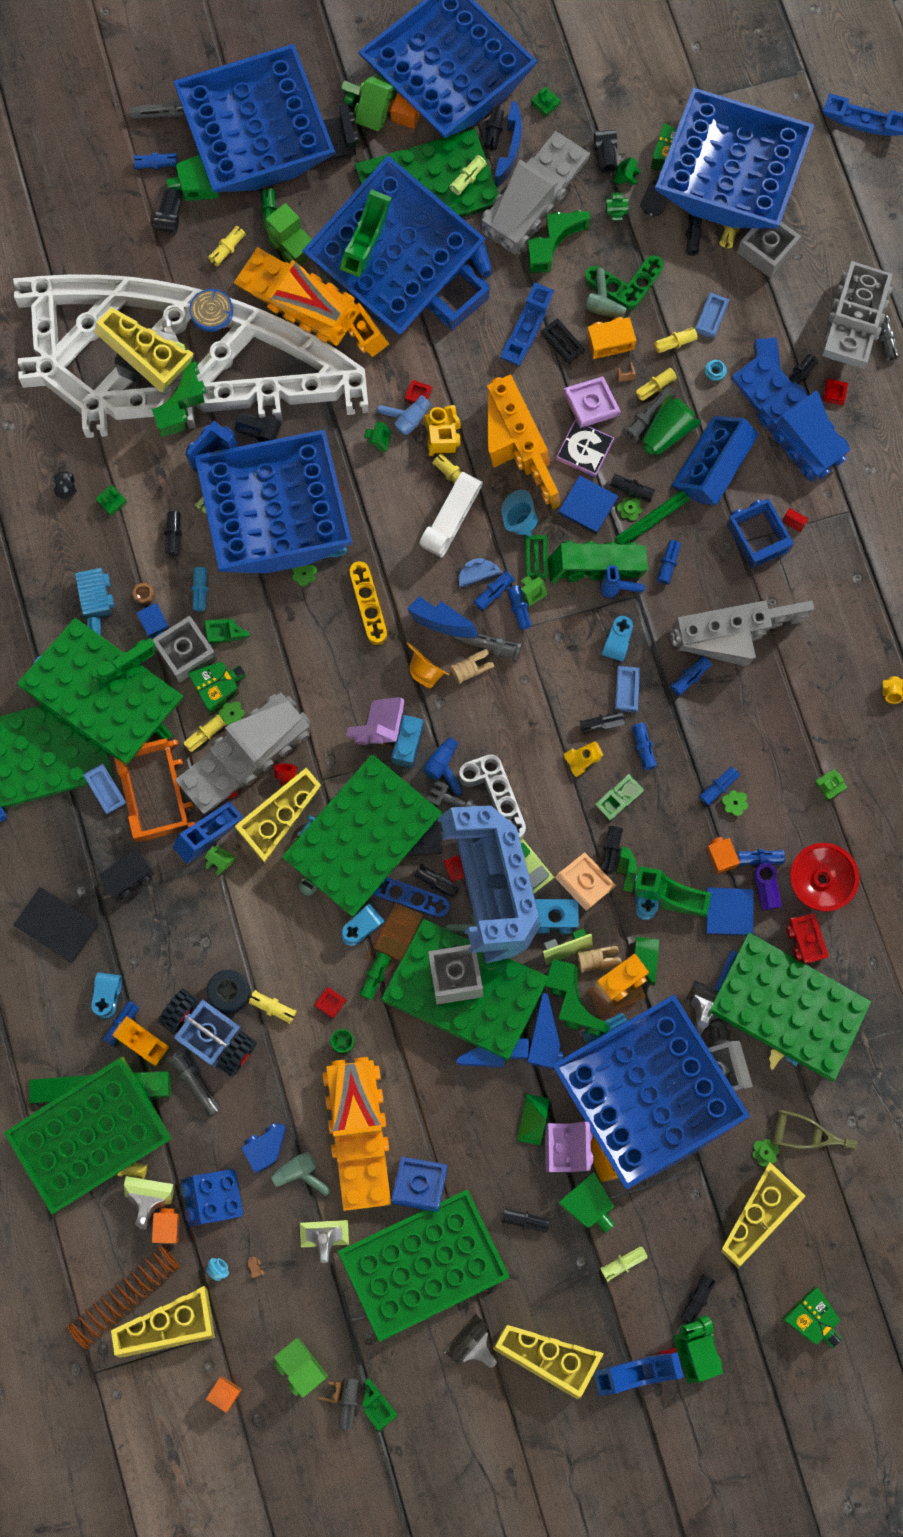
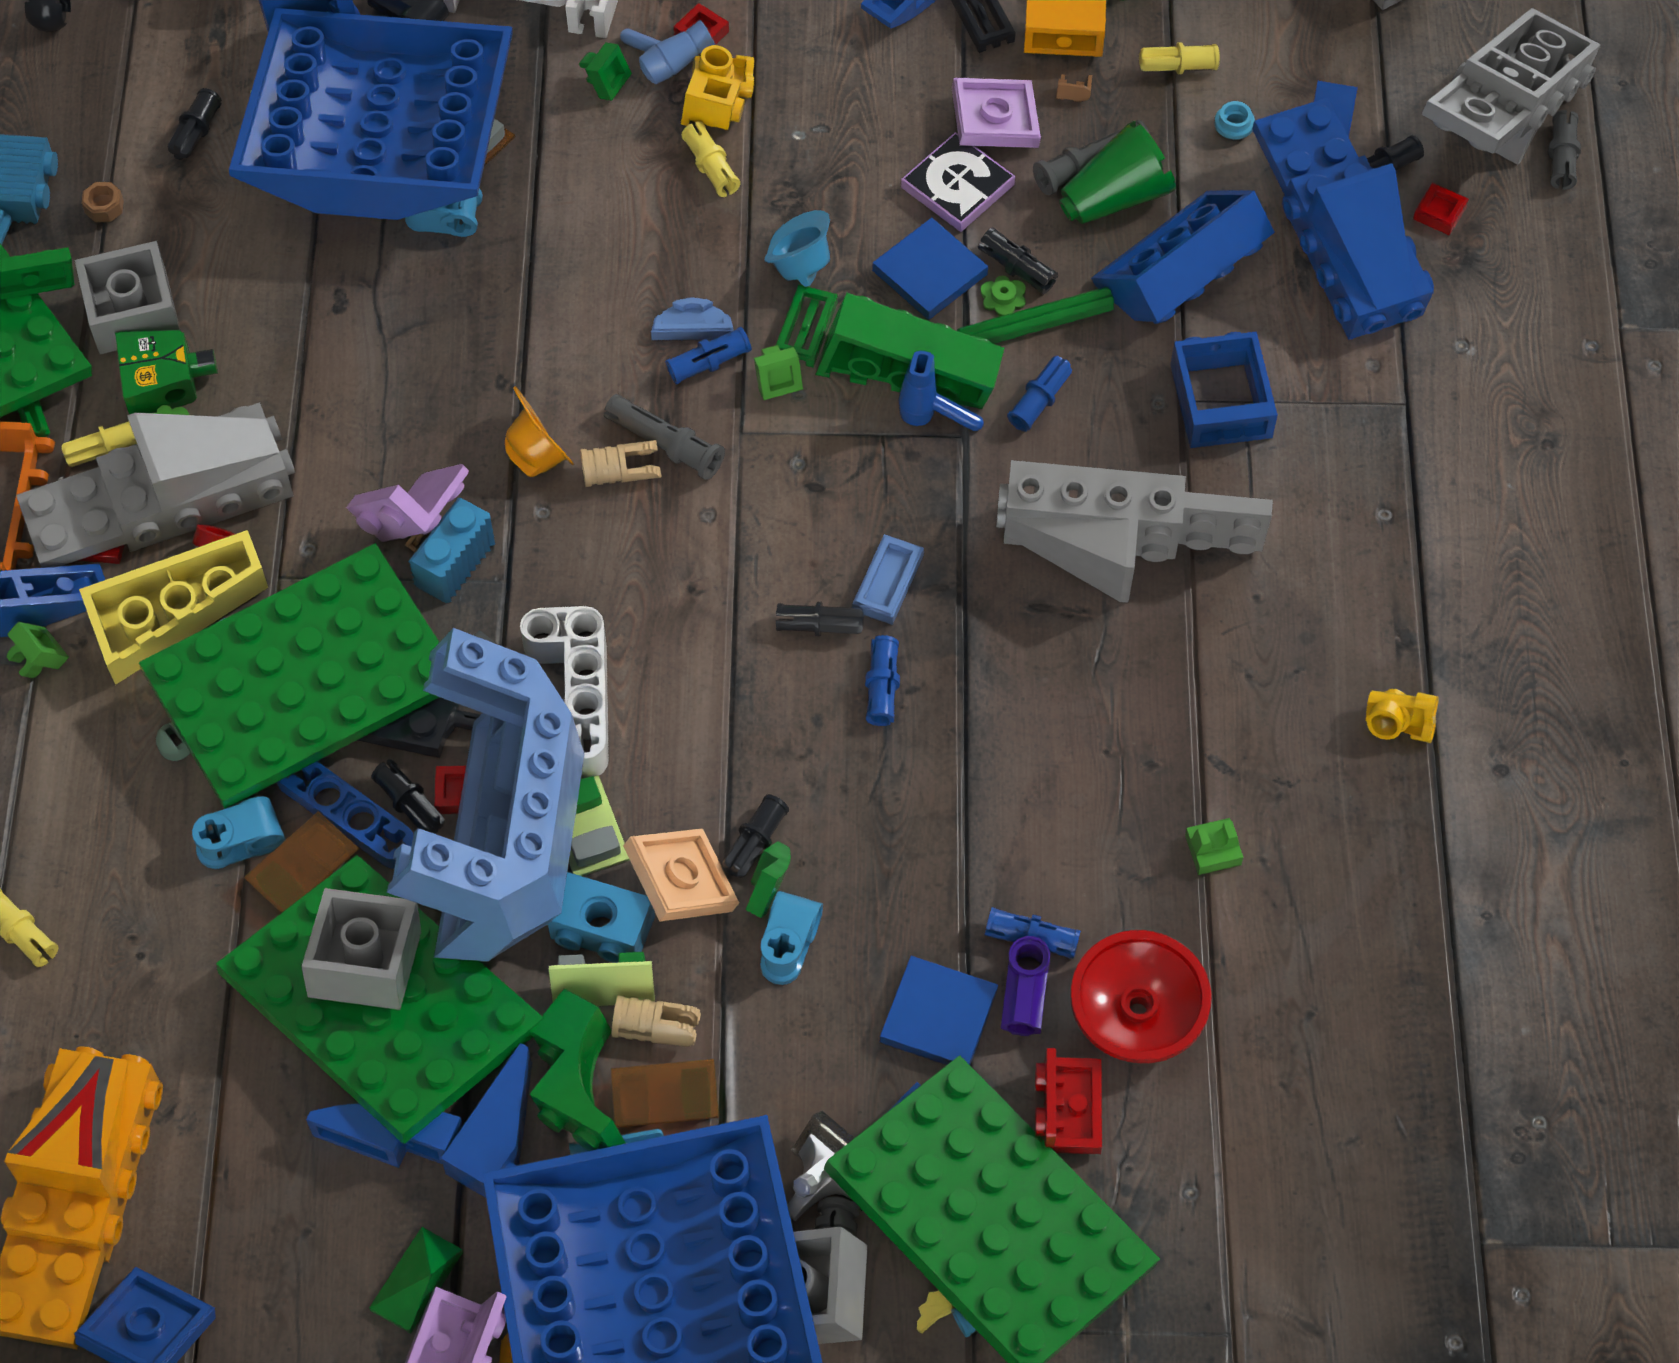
camera: 20 degrees right, 15 degrees down
green tile [95,485,128,516] -> none
blue brick [137,603,169,639] -> none
dark azure axle [191,567,209,612] -> none
green slope [203,618,250,644] -> none
bright green plant [292,565,317,587] -> none
red tile [314,987,347,1019] -> none
green wheel [330,1029,355,1055] -> none
yellow beam [350,561,387,645] -> none
green pin [359,952,391,1000] -> none
blue slope [407,596,478,638] -> none
white beam [420,472,483,558] -> none
blue piece [423,737,463,796] -> none
light orange wedge [487,374,561,510] -> none
blue axle [507,585,532,630] -> none
yellow plate [564,741,603,777] -> none
slope [595,774,645,821] -> none
light orange brick [595,954,649,1003] -> none
dark azure piece [602,616,633,662] -> none
green slope [634,937,659,986] -> none
green arch [635,866,712,917] -> none
light yellow axle [636,368,677,401] -> none
blue pin [670,656,712,696] -> none
medium blue tile [695,292,730,339] -> none
blue axle [699,767,740,806] -> none
orange brick [706,837,740,875] -> none
bright green plant [722,790,748,816] -> none
red tile [782,508,808,533] -> none

